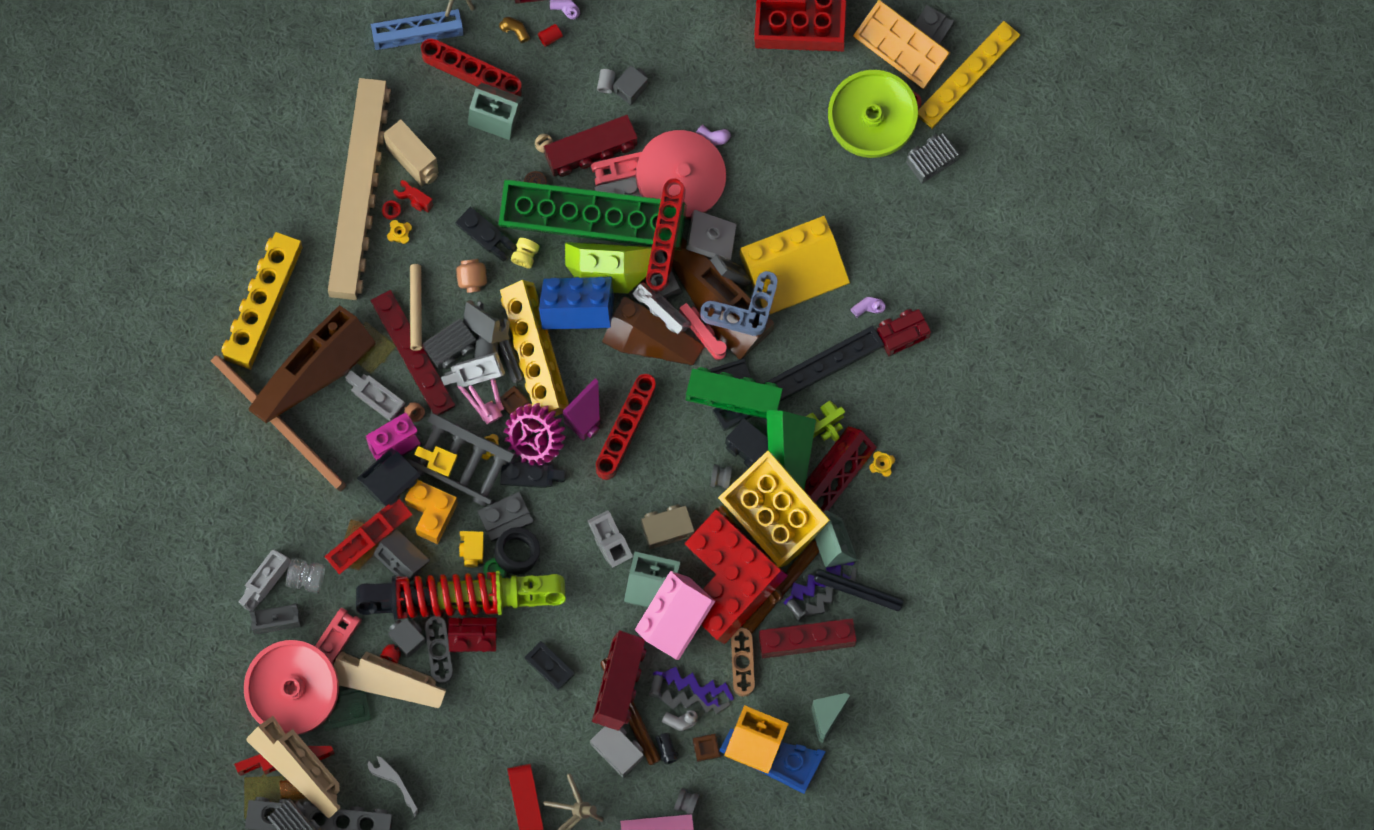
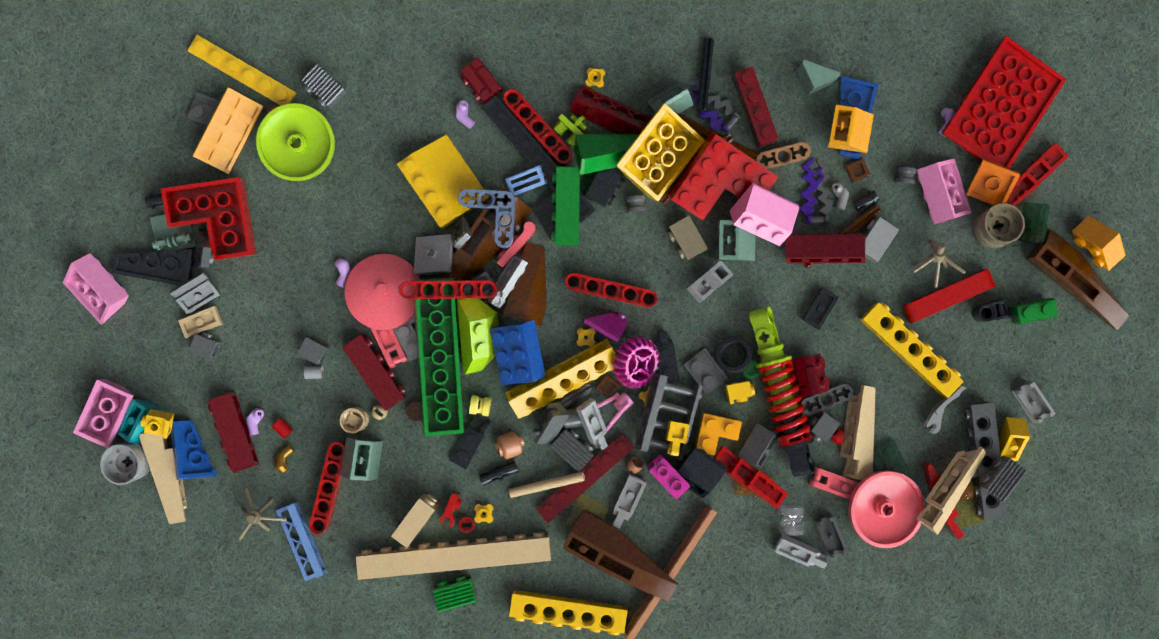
camera: 100 degrees left, 15 degrees up
none -> tan wheel [340,407,369,433]
none -> green brick [432,575,477,612]
none -> black pin [479,461,519,486]
none -> red beam [503,89,572,166]
none -> light blue tile [505,165,547,196]
none -> yellow plate [576,328,596,347]
none -> yellow brick [859,302,964,398]

